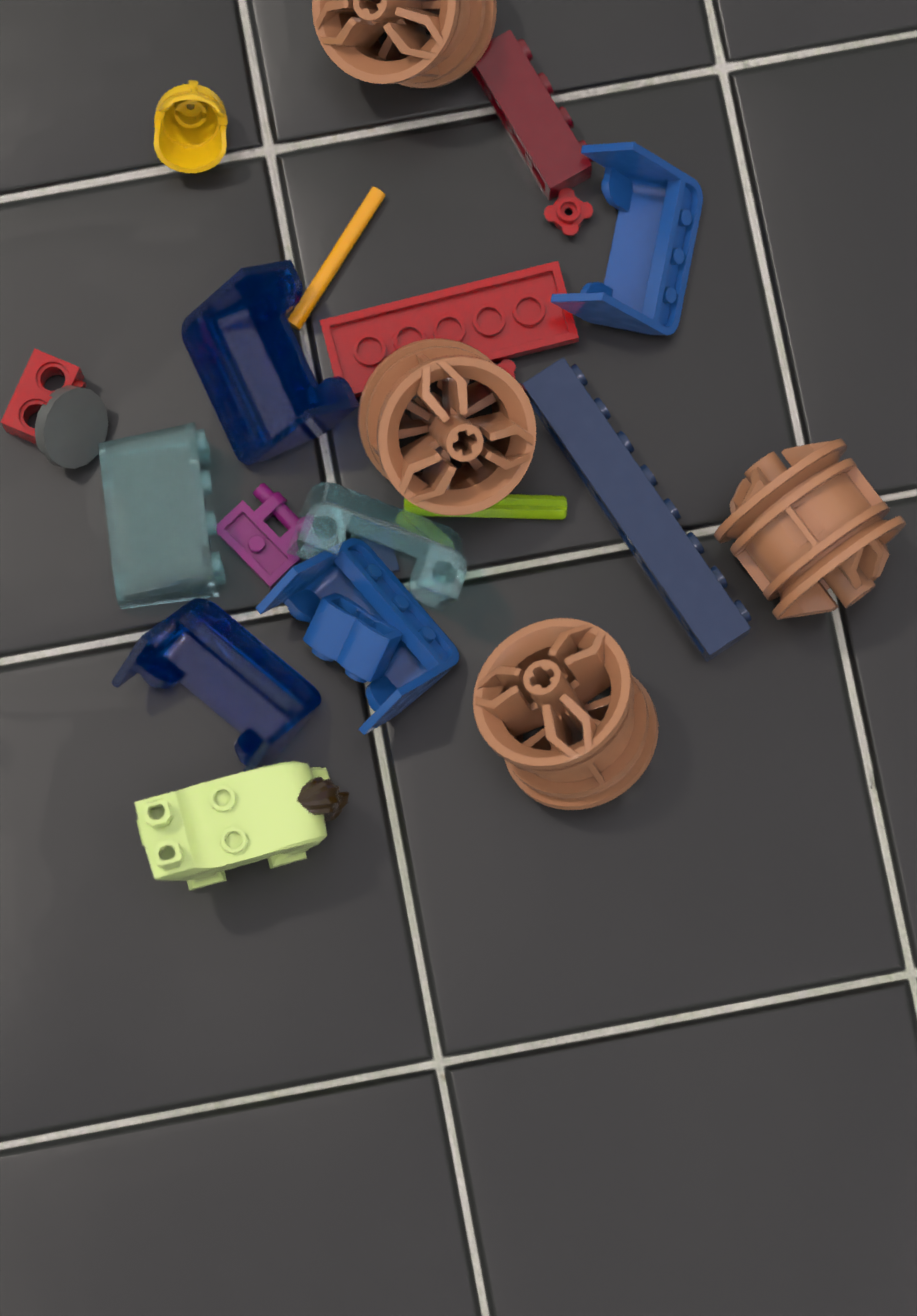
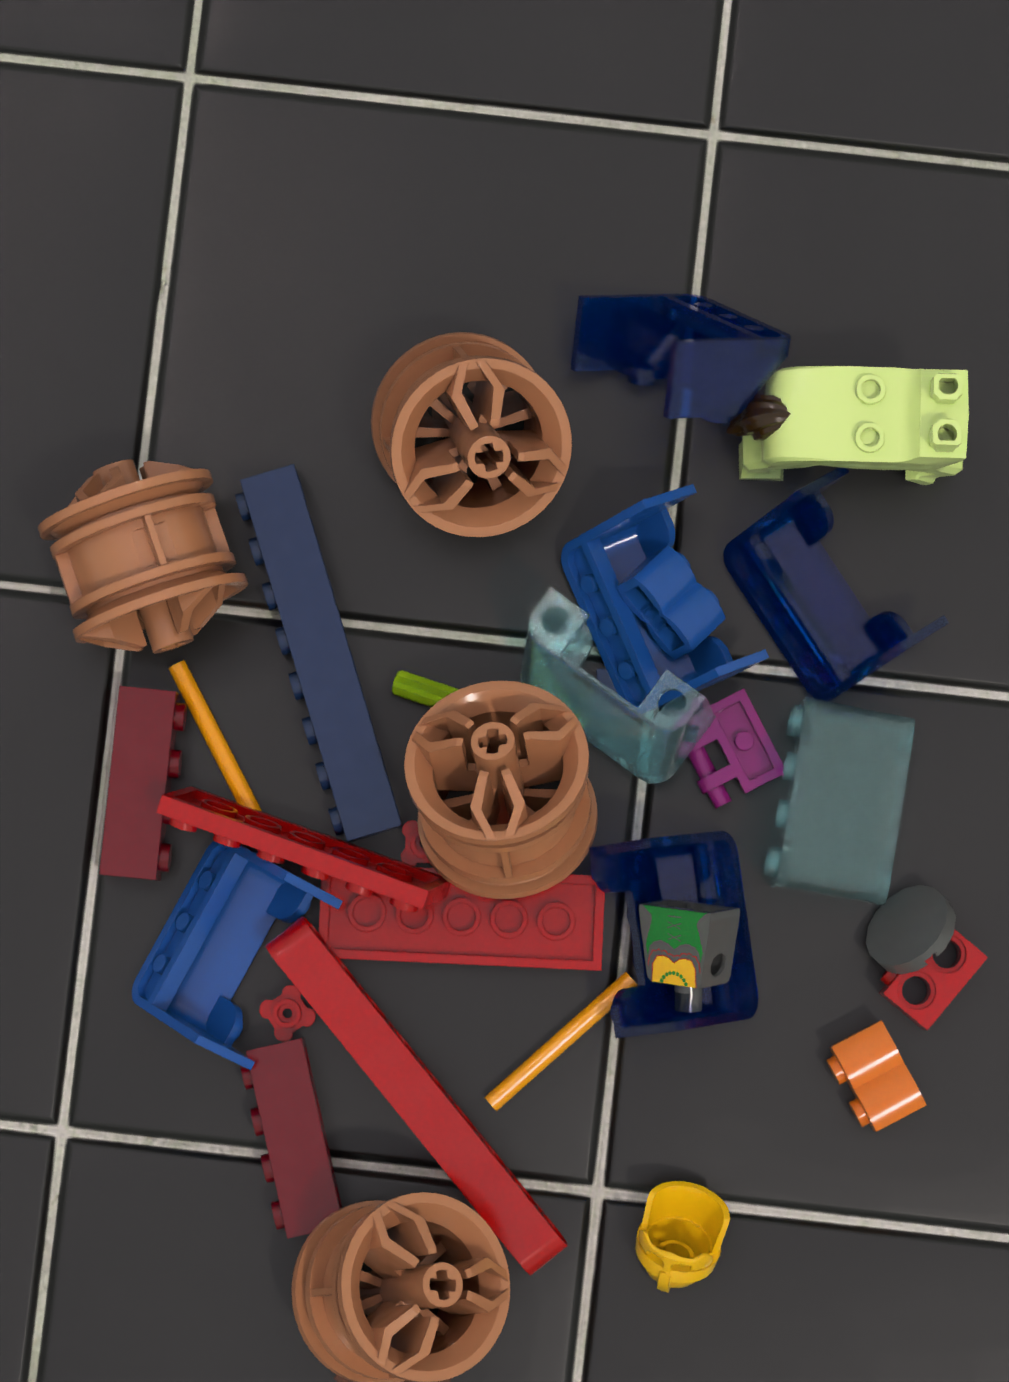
camera: 160 degrees left, 5 degrees up
none -> dark red brick [99,686,187,881]
none -> red plate [156,786,450,912]
none -> light orange bar [168,660,263,812]
none -> red beam [265,916,568,1276]
none -> clear blue windscreen [571,294,791,423]
none -> torso [639,899,740,1013]
none -> orange brick [826,1020,926,1132]

